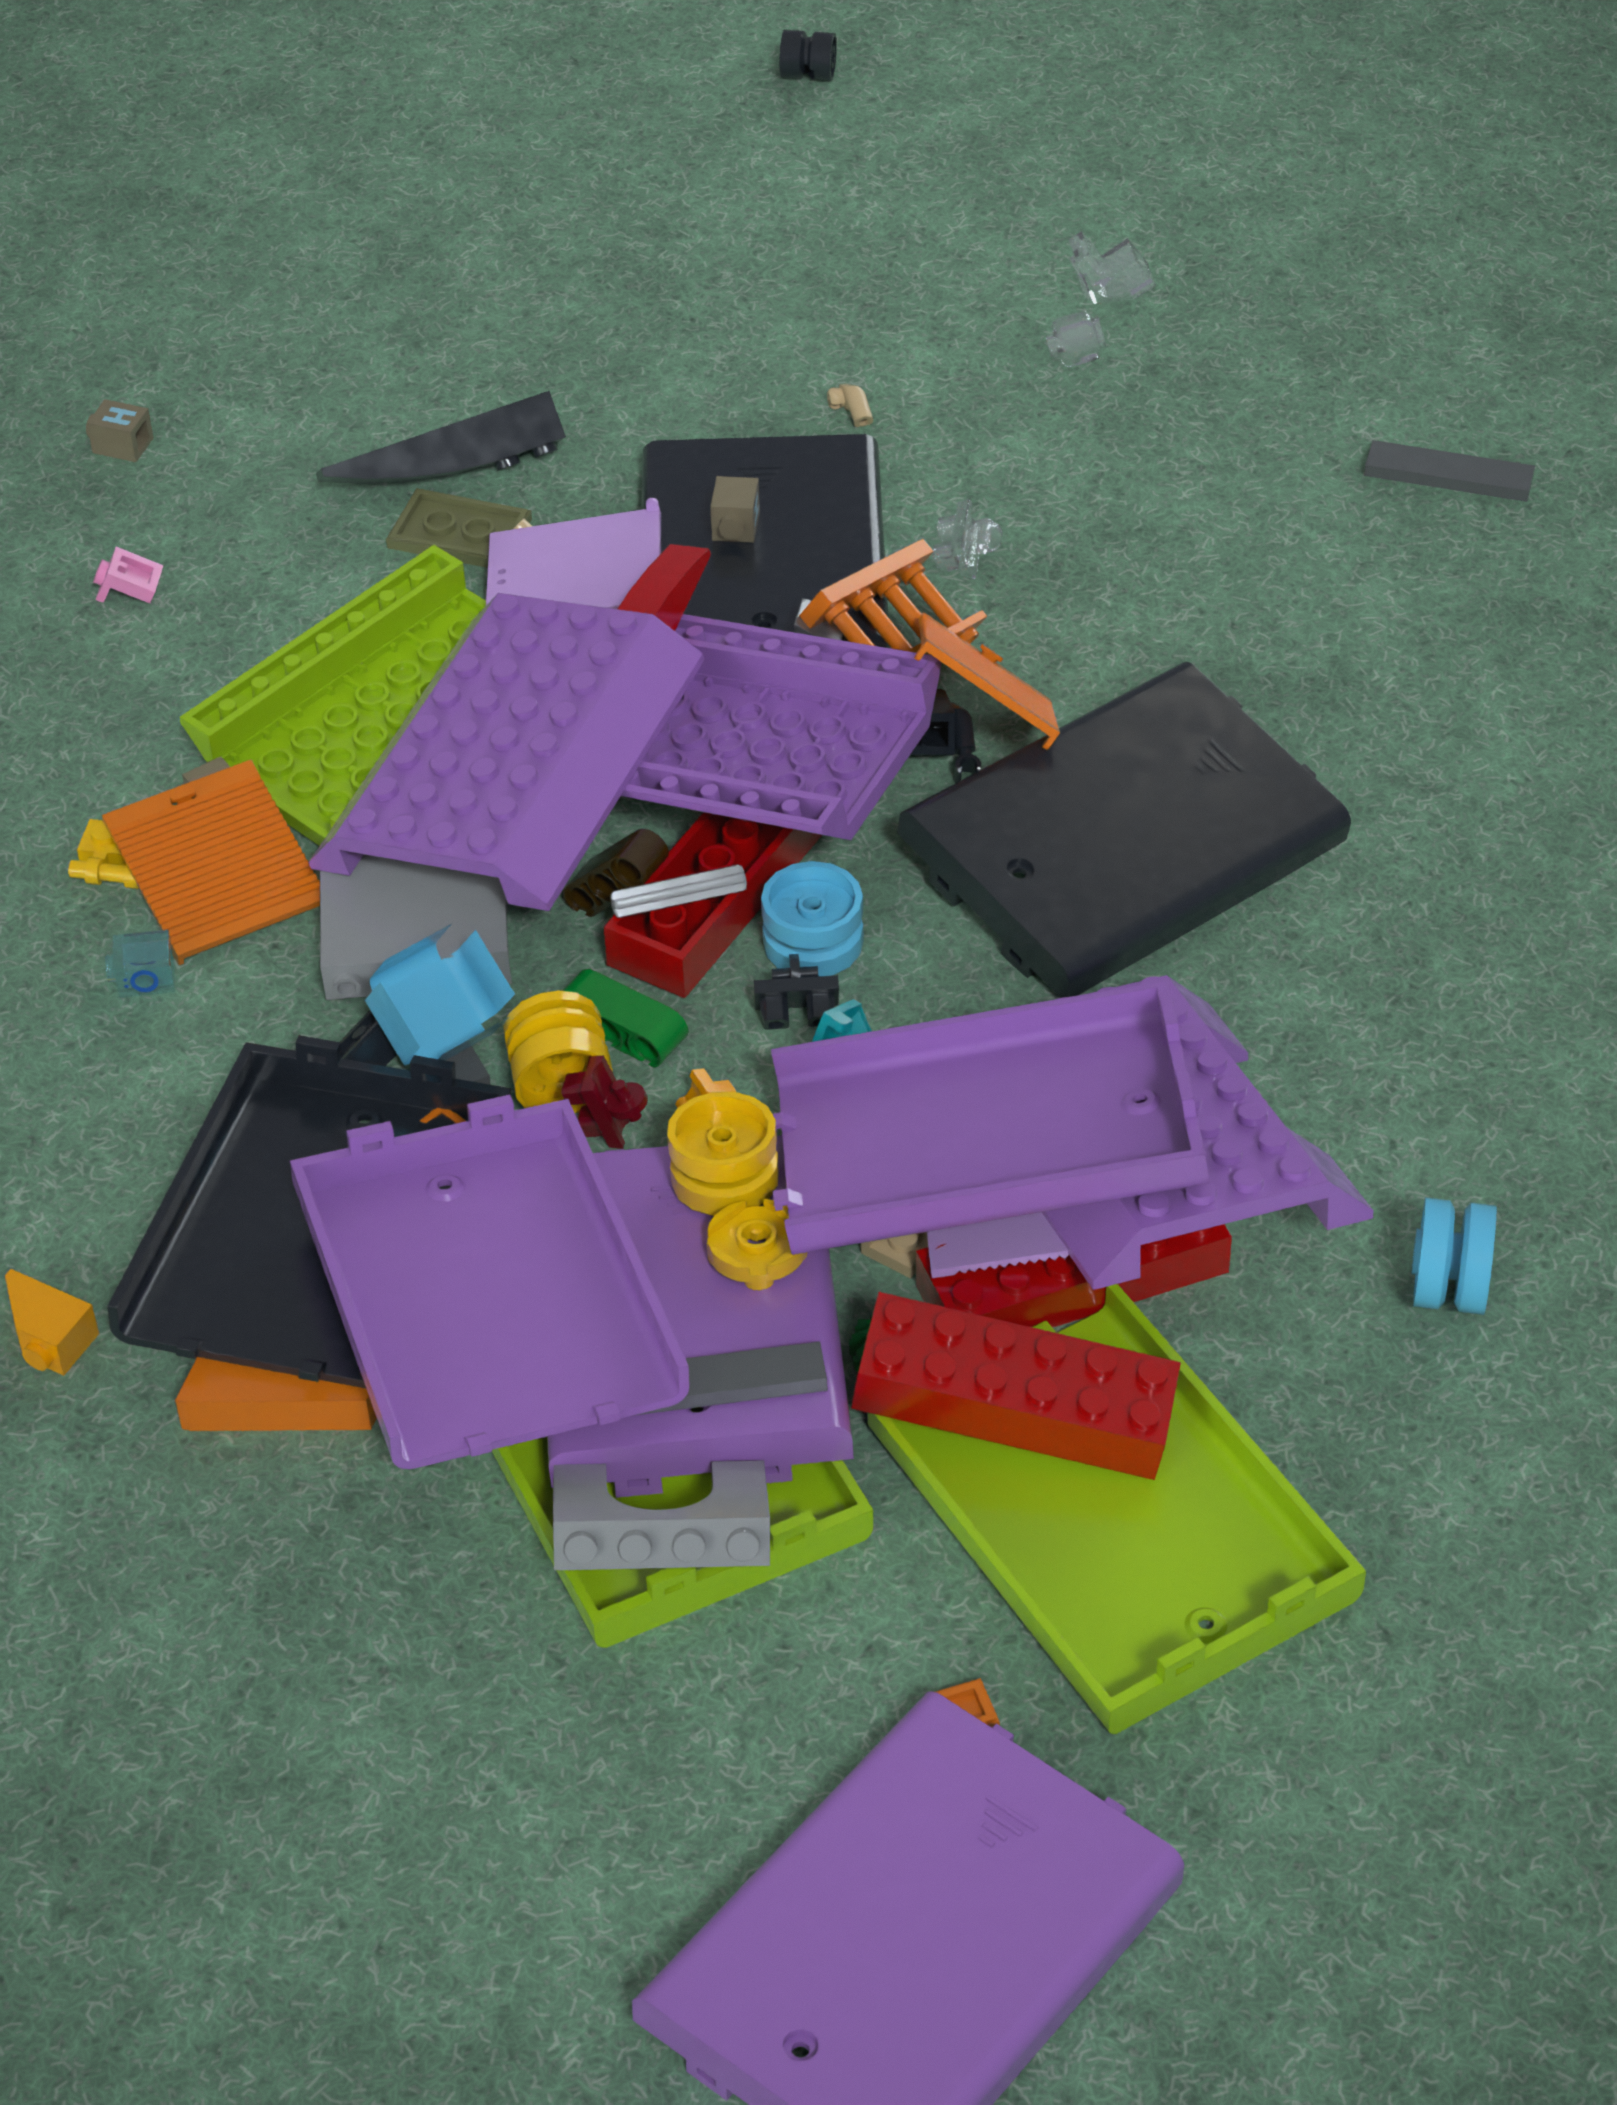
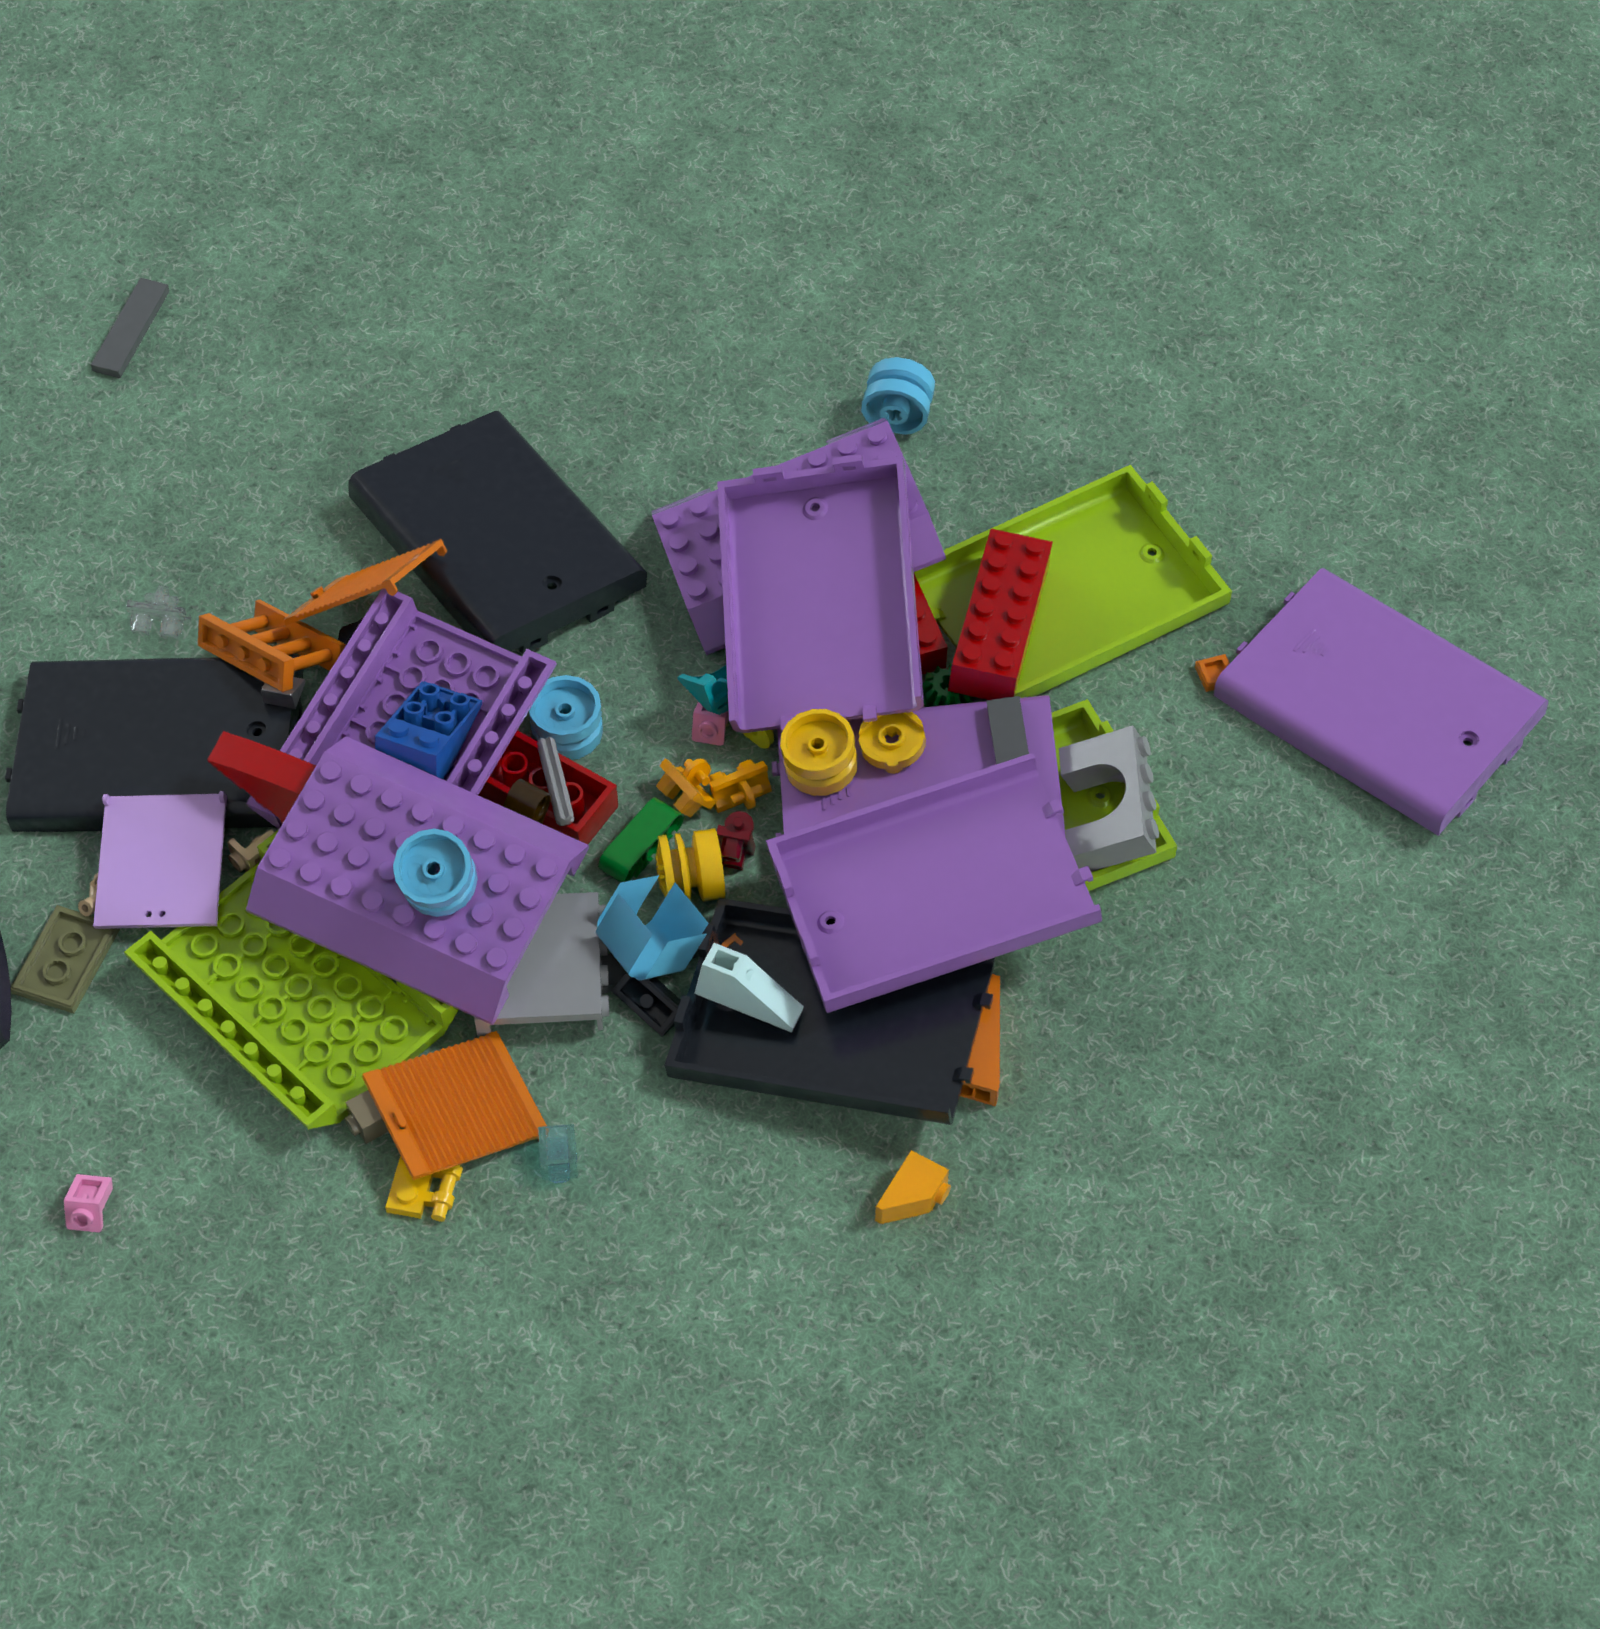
camera: 90 degrees left, 10 degrees up
dark tan brick [711,476,760,543] -> none
black hips [754,954,839,1030] -> none
none -> blue slope [375,681,482,779]
none -> medium azure wheel [393,828,478,917]
none -> light orange hips [656,758,716,818]
none -> light aqua slope [694,943,804,1032]

